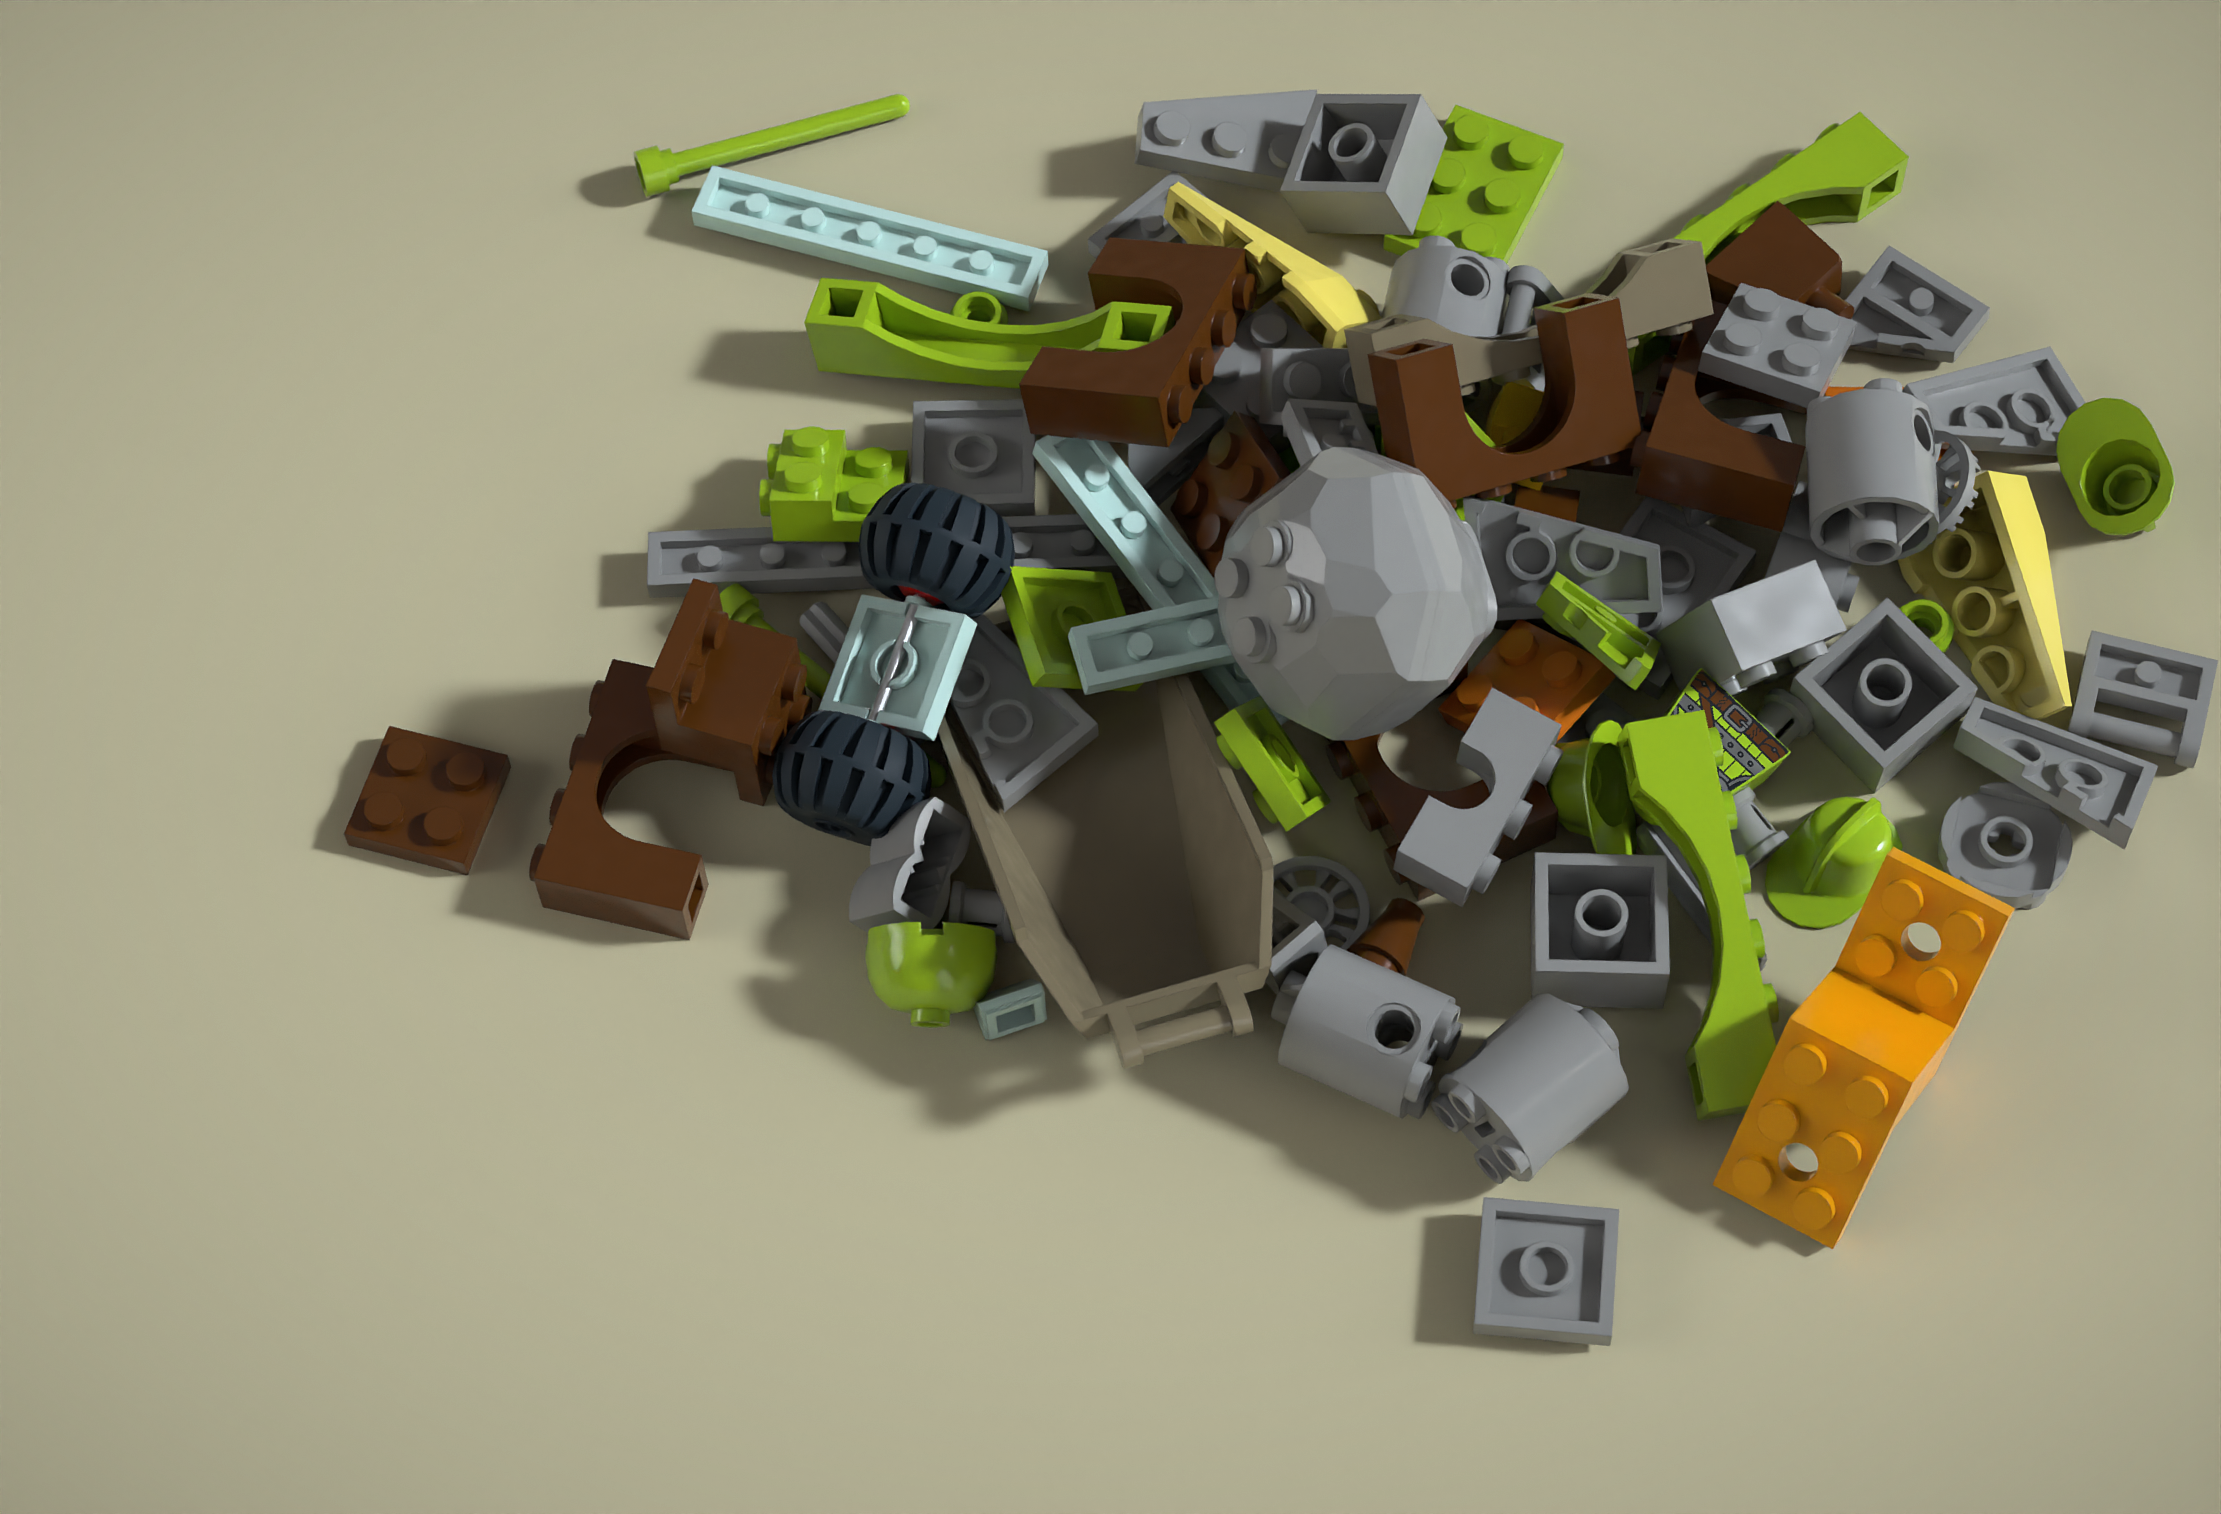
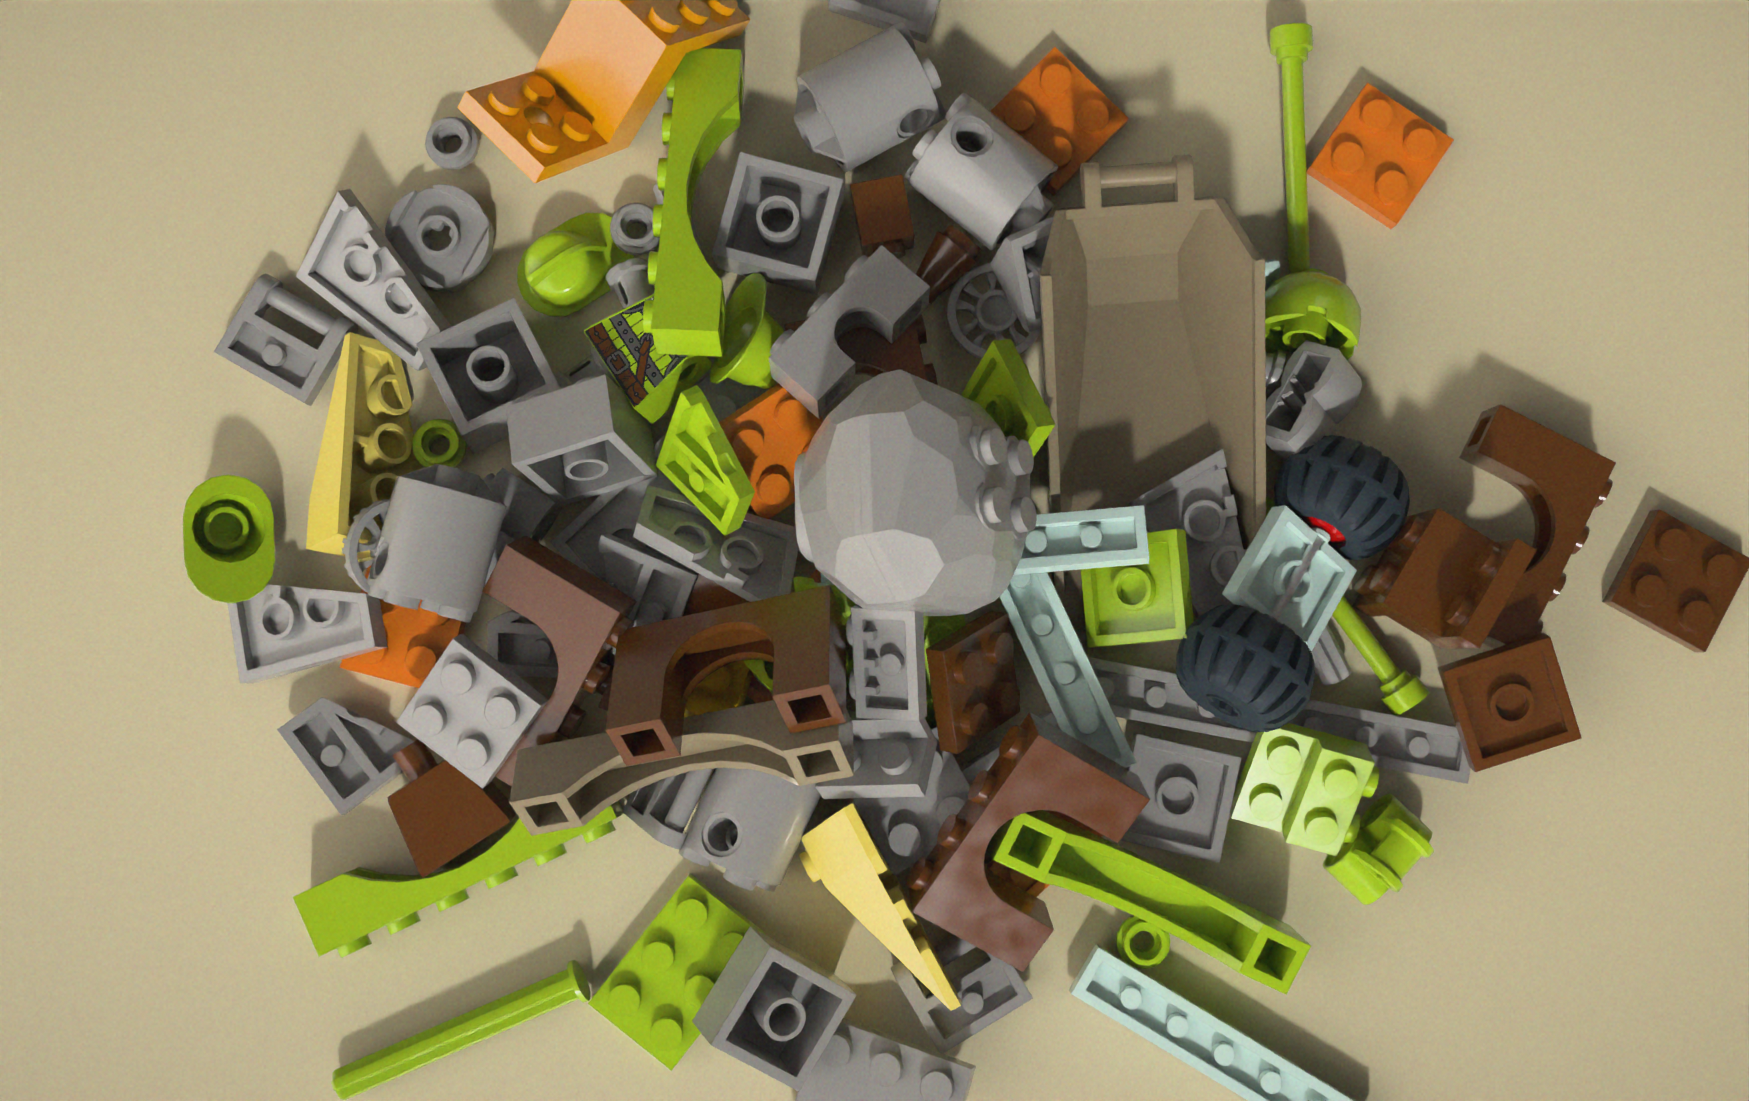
camera: 170 degrees left, 25 degrees up
none -> lime axle [331,960,591,1100]
none -> light grey plate [425,117,479,170]
none -> light grey wing [599,533,699,655]
none -> light grey plate [610,203,660,255]
none -> reddish brown brick [850,174,915,259]
none -> orange plate [991,47,1129,196]
none -> lime piece [1270,23,1313,274]
none -> orange plate [1307,82,1454,229]
none -> lime piece [1323,793,1434,905]
none -> reddish brown plate [1437,633,1582,772]

